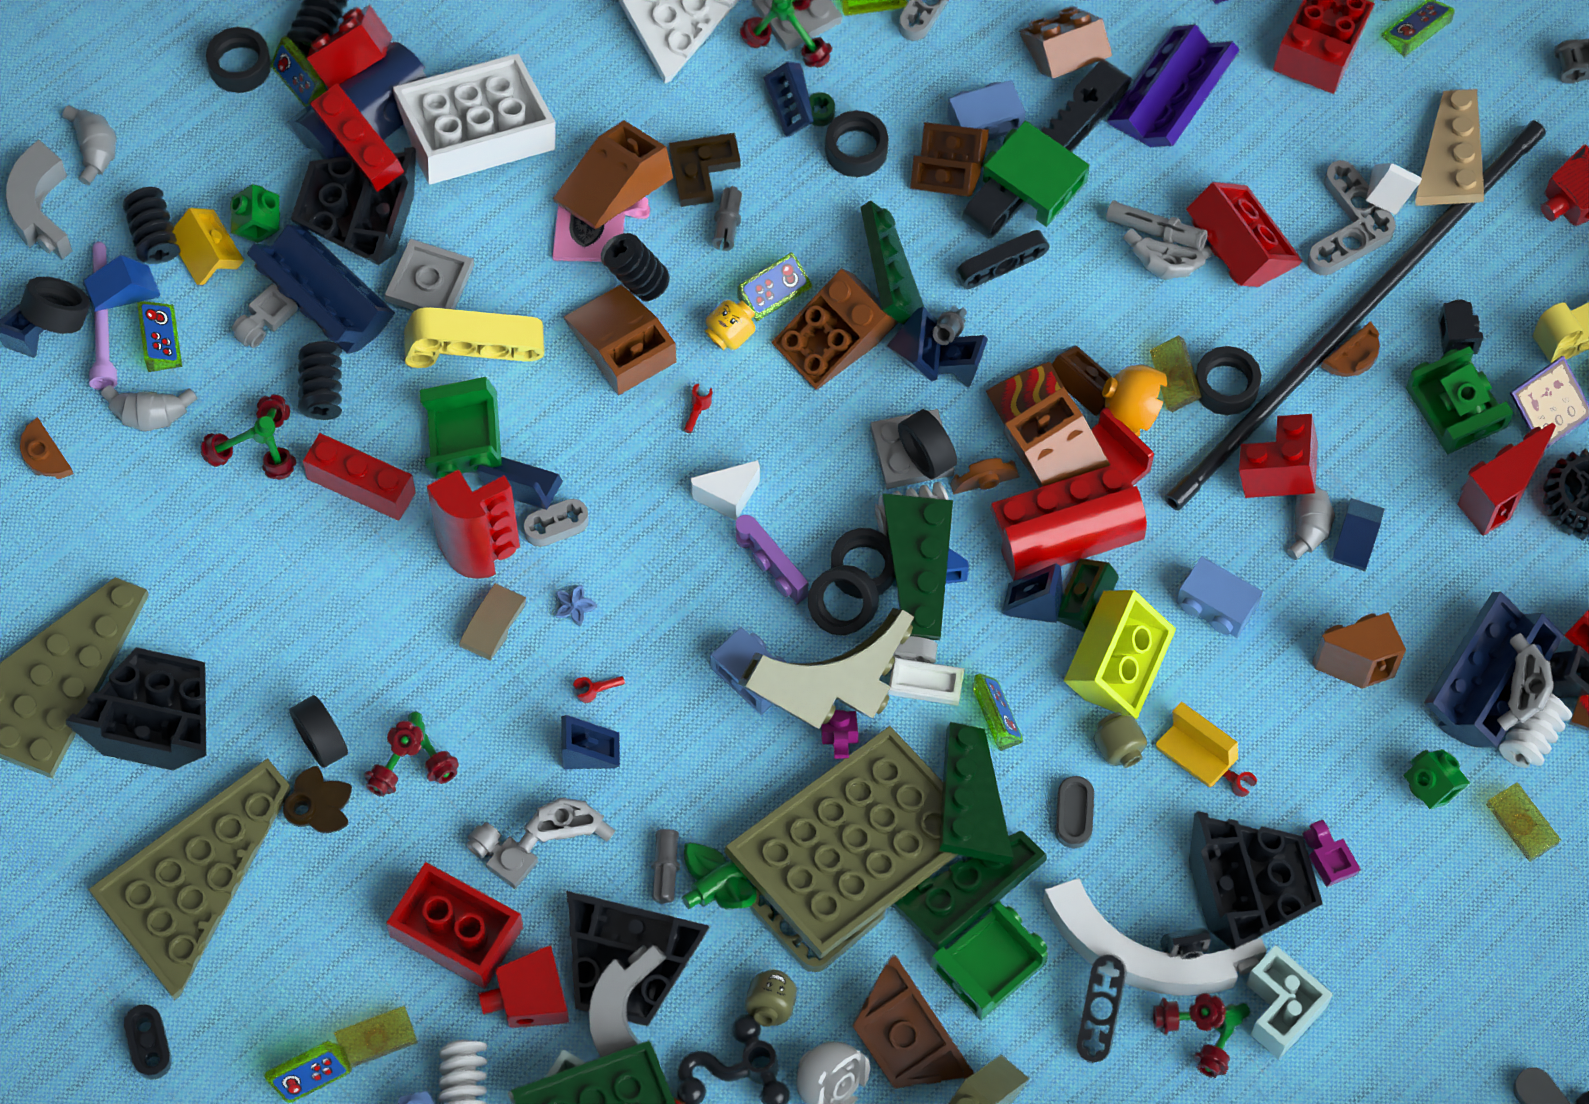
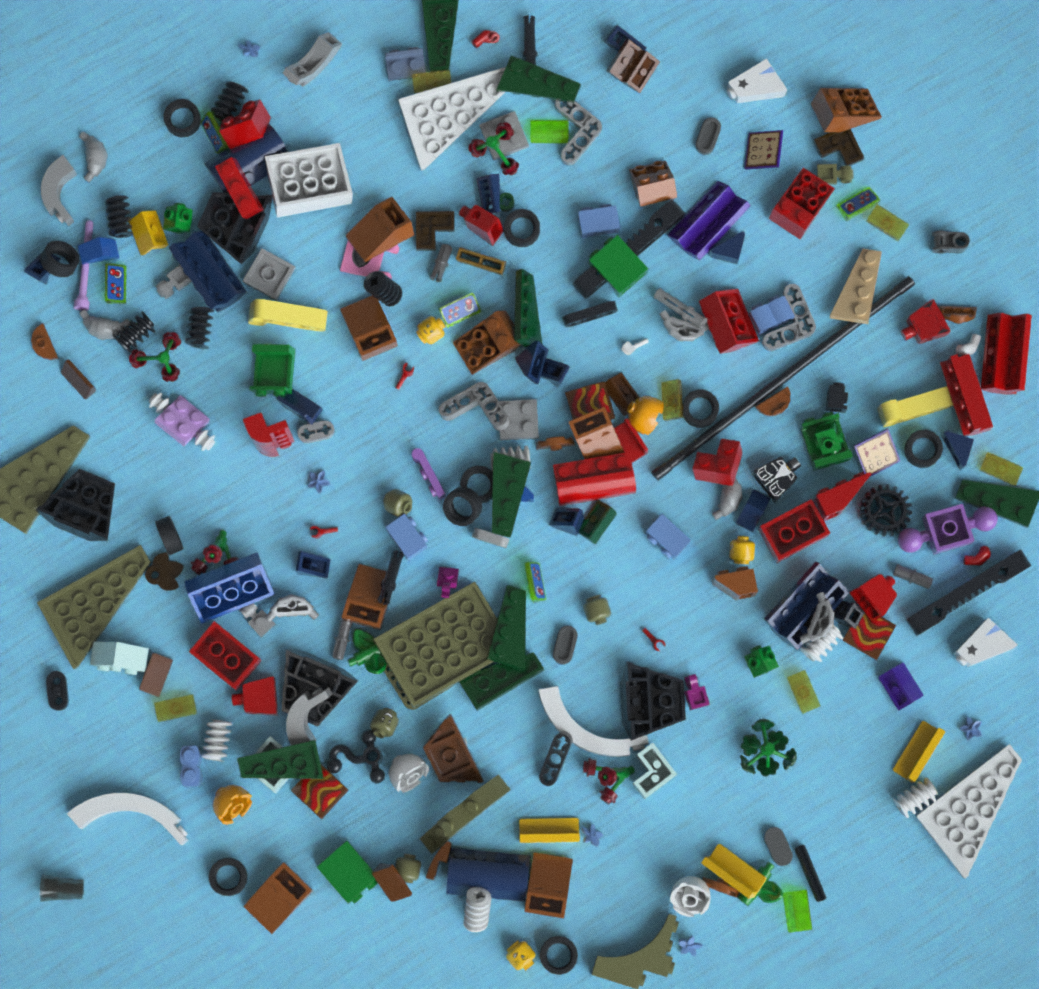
camera: 10 degrees right, 15 degrees up
slope [264,1040,352,1103] -> none
red brick [303,433,416,521] -> none
dark tan slope [459,583,526,661] -> none
white slope [690,460,760,520] -> none
arch [738,608,914,729] -> none
white tile [888,658,964,706] -> none
black tyre [898,409,957,480] -> none
reddish brown slope [910,122,989,197] -> none
green panel [931,901,1048,1021] -> none
flat silver axle [933,305,967,345] -> none
neon yellow slope [1063,590,1176,719] -> none
yellow panel [1156,701,1238,787] -> none
black slope [1160,928,1211,960] -> none
white slope [1366,163,1422,215] -> none
none -> slope [61,359,96,400]
none -> light aqua brick [90,642,149,675]
none -> black piece [113,311,156,353]
none -> reddish brown slope [139,653,173,697]
none -> lavender plate [149,393,215,451]
none -> blue brick [184,552,275,624]
none -> dark orange slope [342,564,388,631]
none -> black pin [378,551,404,605]
none -> olive head [383,489,412,517]
none -> light grey beam [439,382,509,431]
none -> pearl gold piece [456,247,506,276]
none -> red torso [459,205,504,246]
none -> white hand [621,338,649,355]
none -> dark blue slope [709,231,745,264]
none -> yellow head [729,536,755,564]
none -> dark green plant [740,719,797,777]
none -> medium blue brick [749,295,795,335]
none -> black torso [752,457,801,503]
none -> red brick [758,499,830,563]
none -> clear yellow plate [866,204,909,242]

